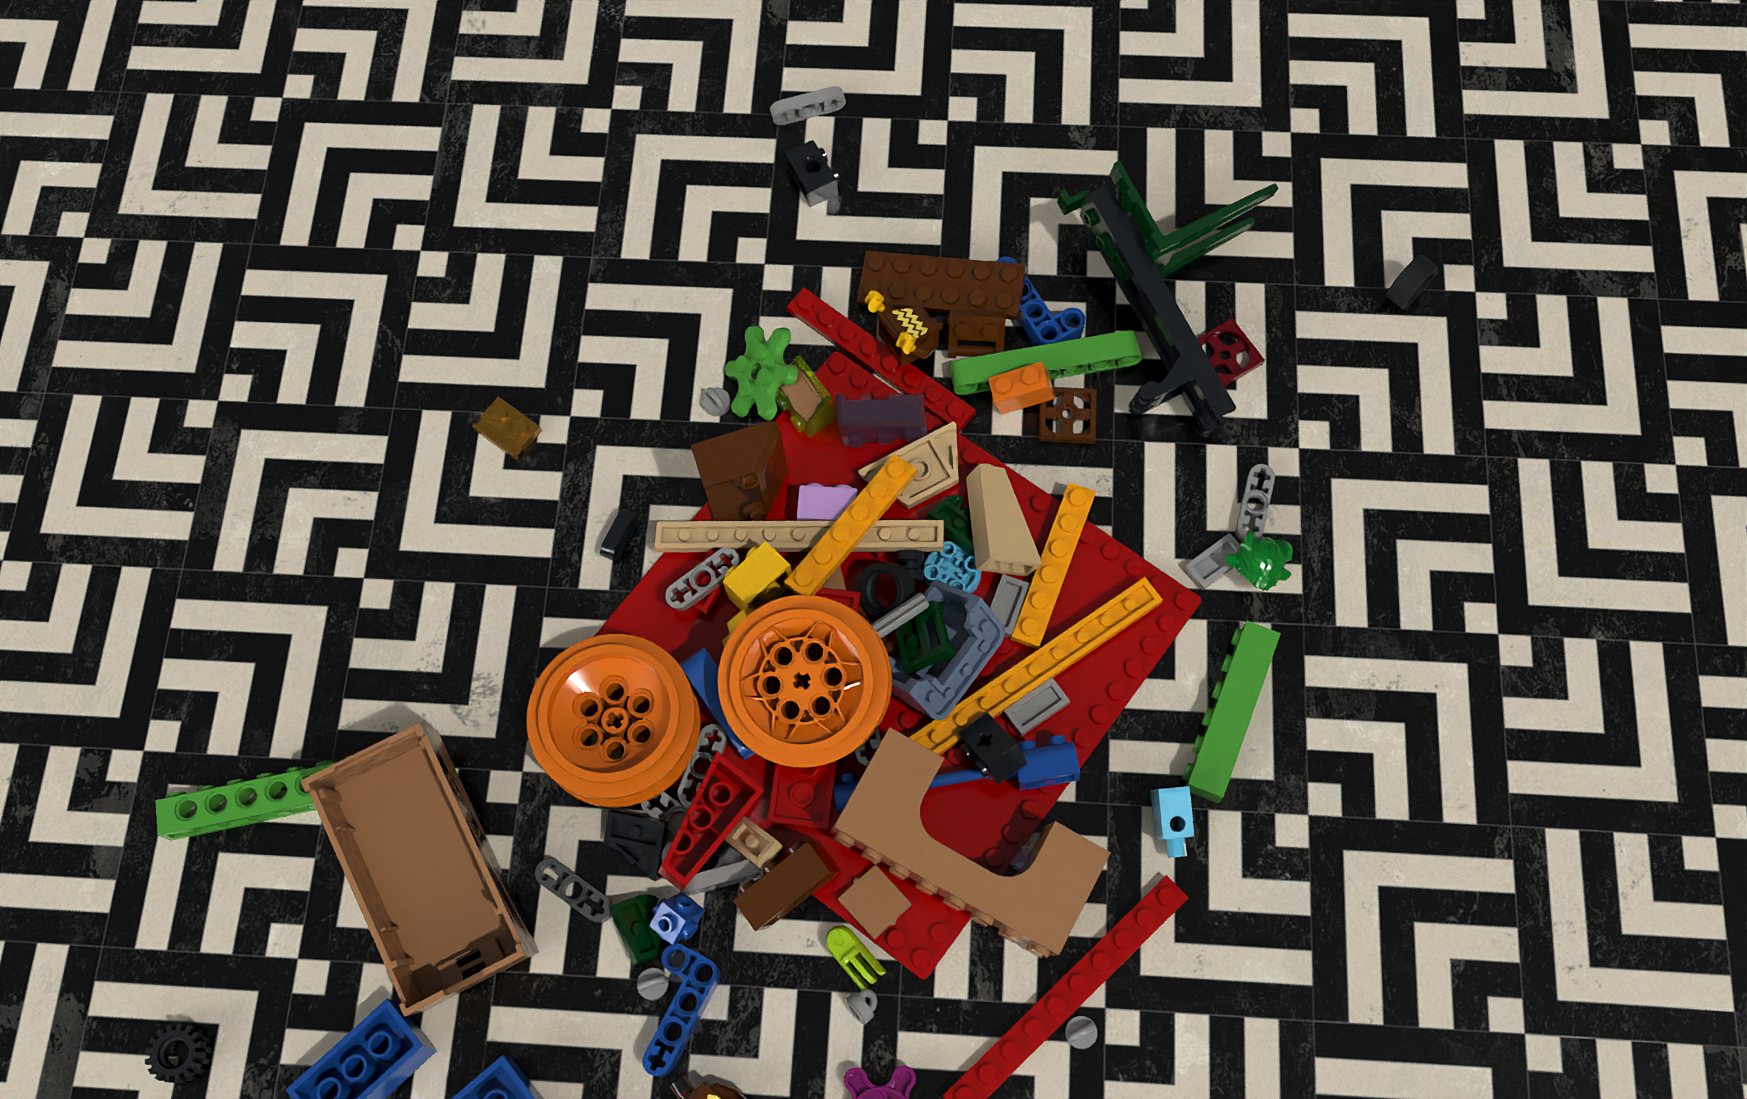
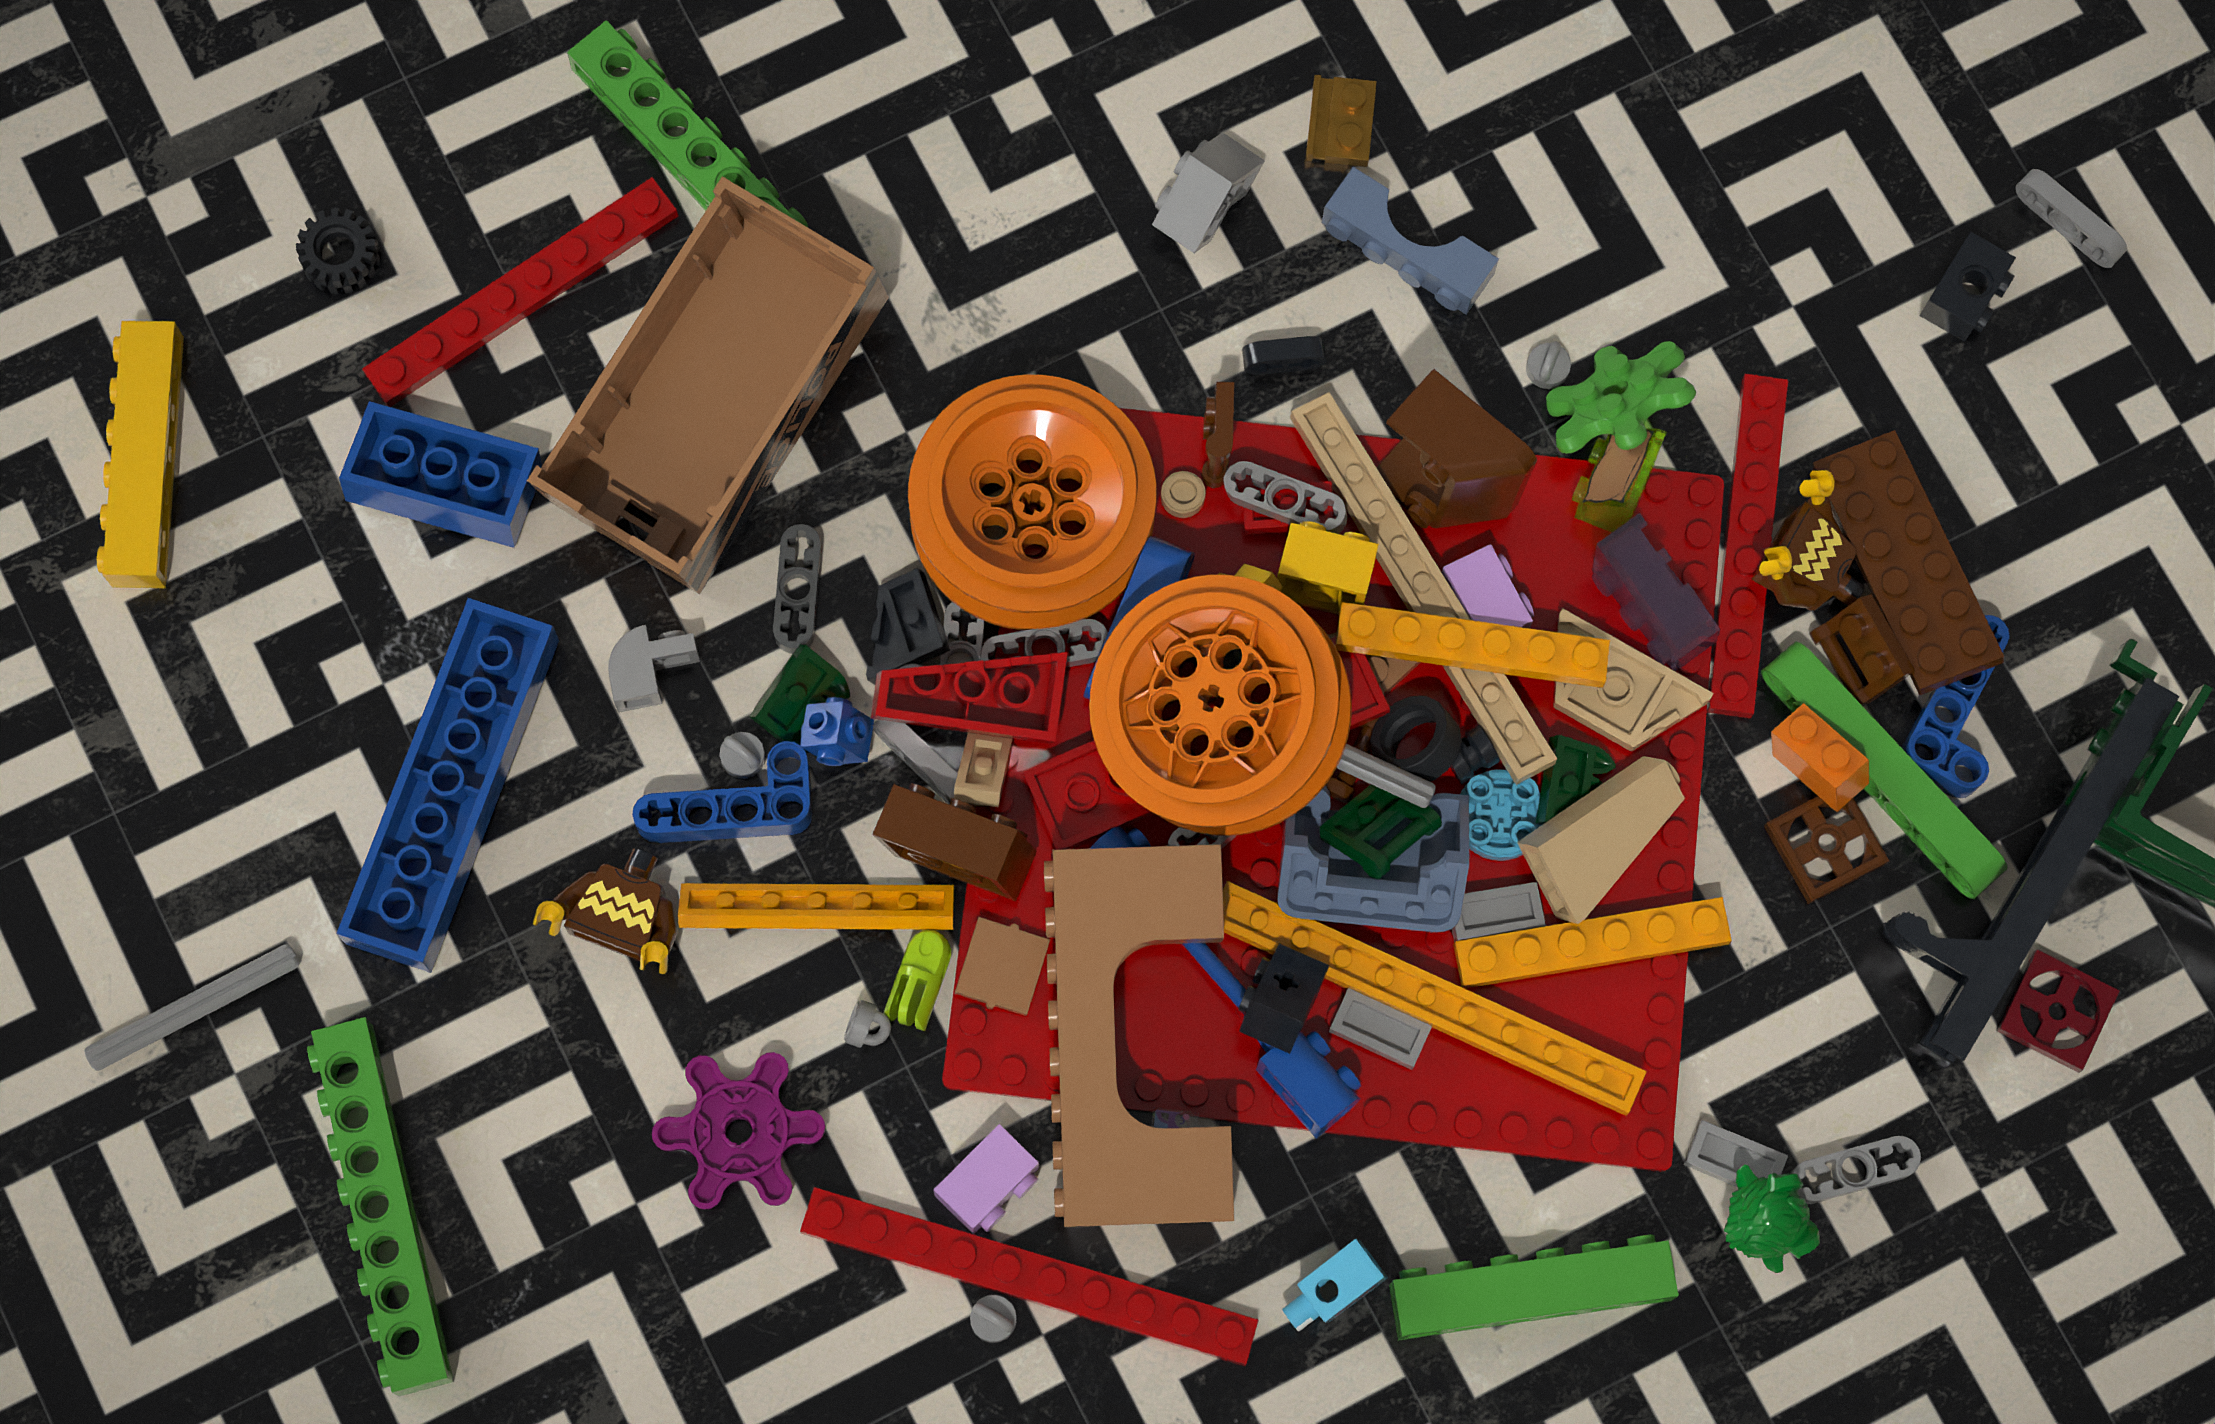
camera: 50 degrees right, 5 degrees up
none -> red plate [362,177,678,407]
none -> light grey brick [608,625,700,713]
none -> light orange plate [678,883,954,930]
none -> lavender brick [934,1124,1039,1234]
none -> light grey brick [1152,132,1265,253]
none -> tan tile [1161,471,1205,518]
none -> reddish brown plate [1201,382,1234,488]
none -> sand blue arch [1322,167,1499,314]

